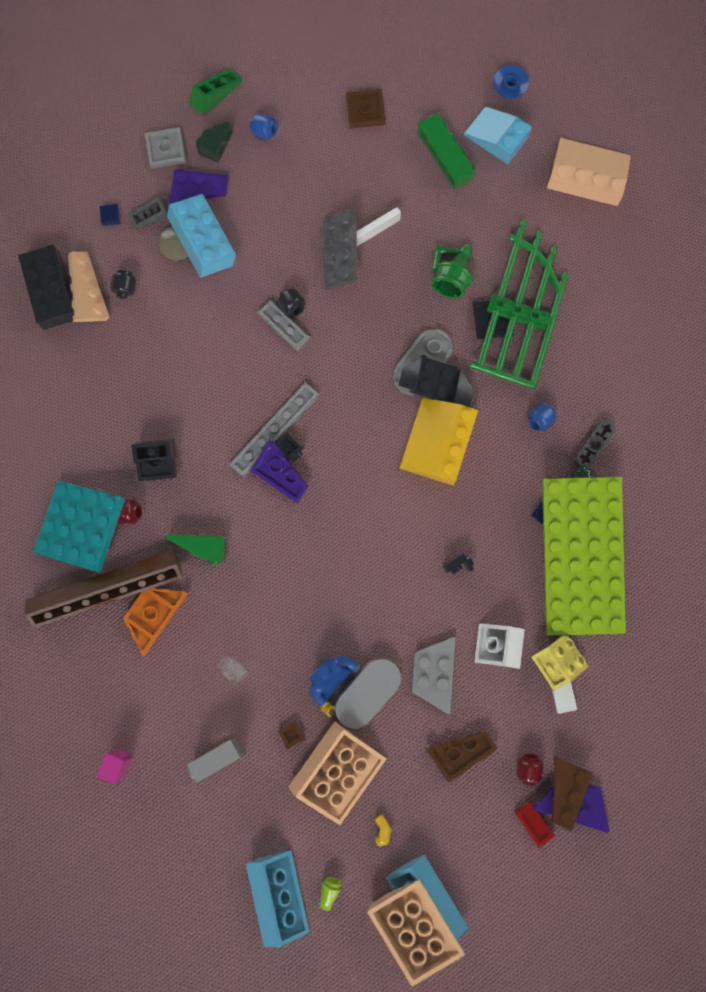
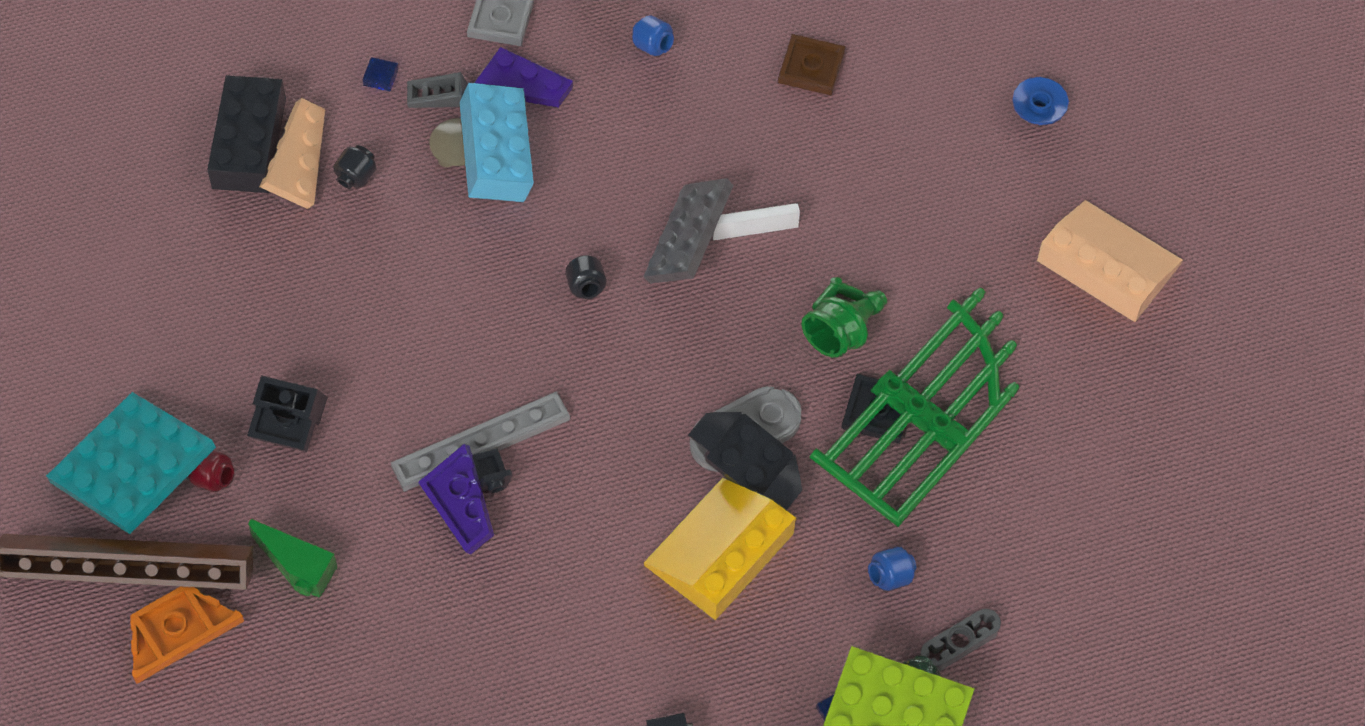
camera: 15 degrees right, 20 degrees down
clear green slope [196,122,233,163] -> none
light grey tile [257,300,310,351] -> none
green brick [417,113,475,190] -> none
medium azure slope [464,107,532,165] -> none

